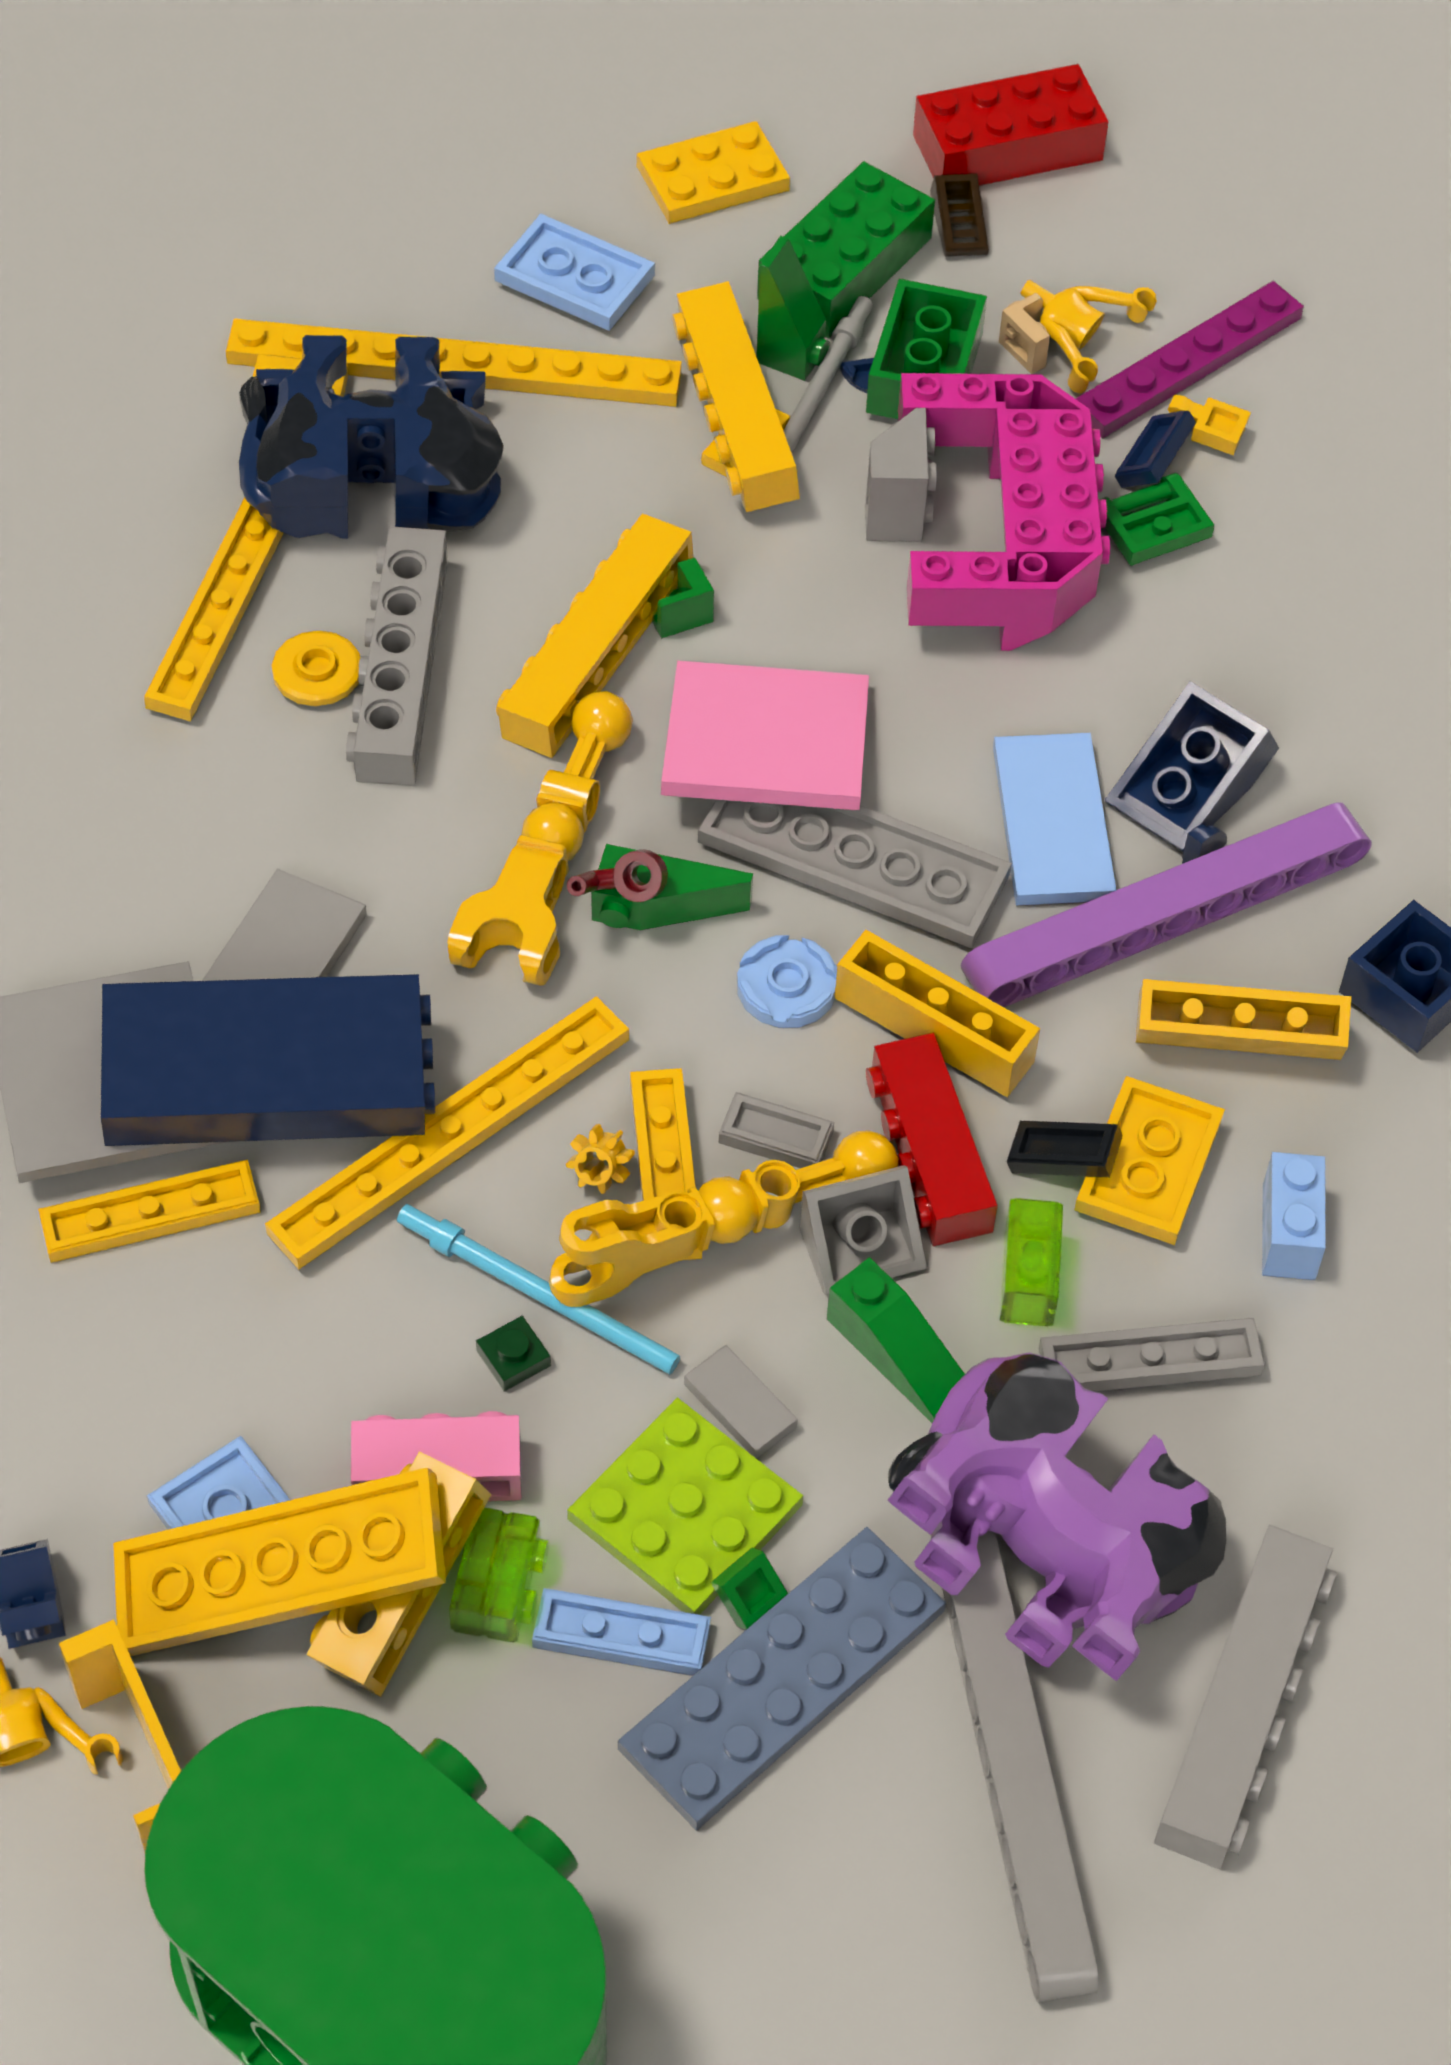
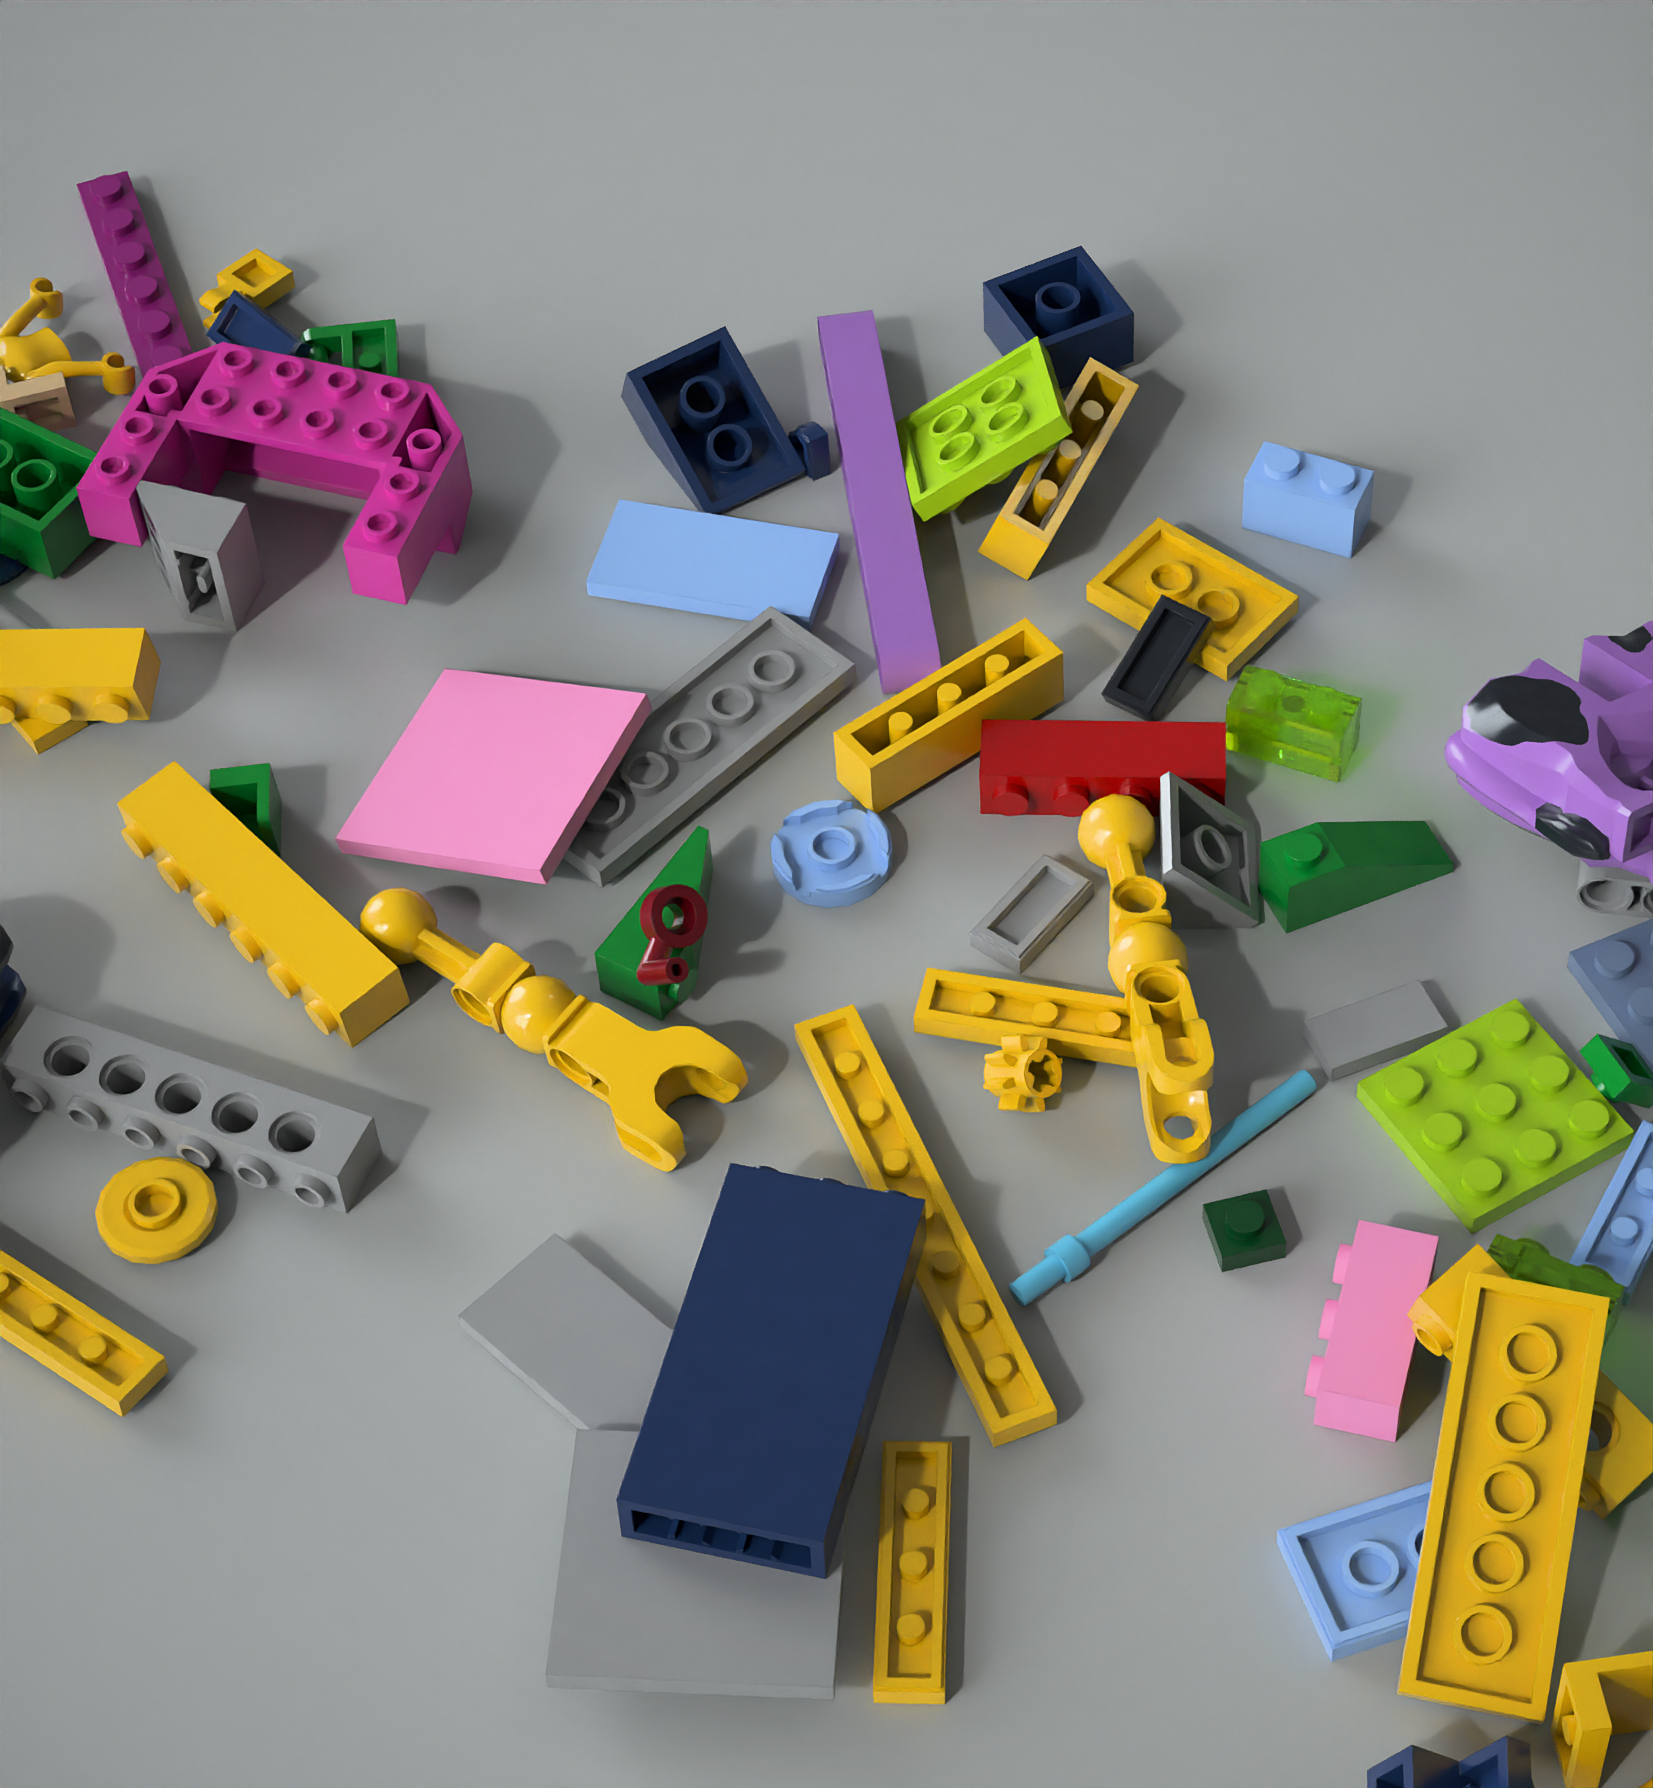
camera: 65 degrees left, 5 degrees down
light grey plate [1039,1318,1265,1391] -> none
none -> lime plate [895,336,1073,522]

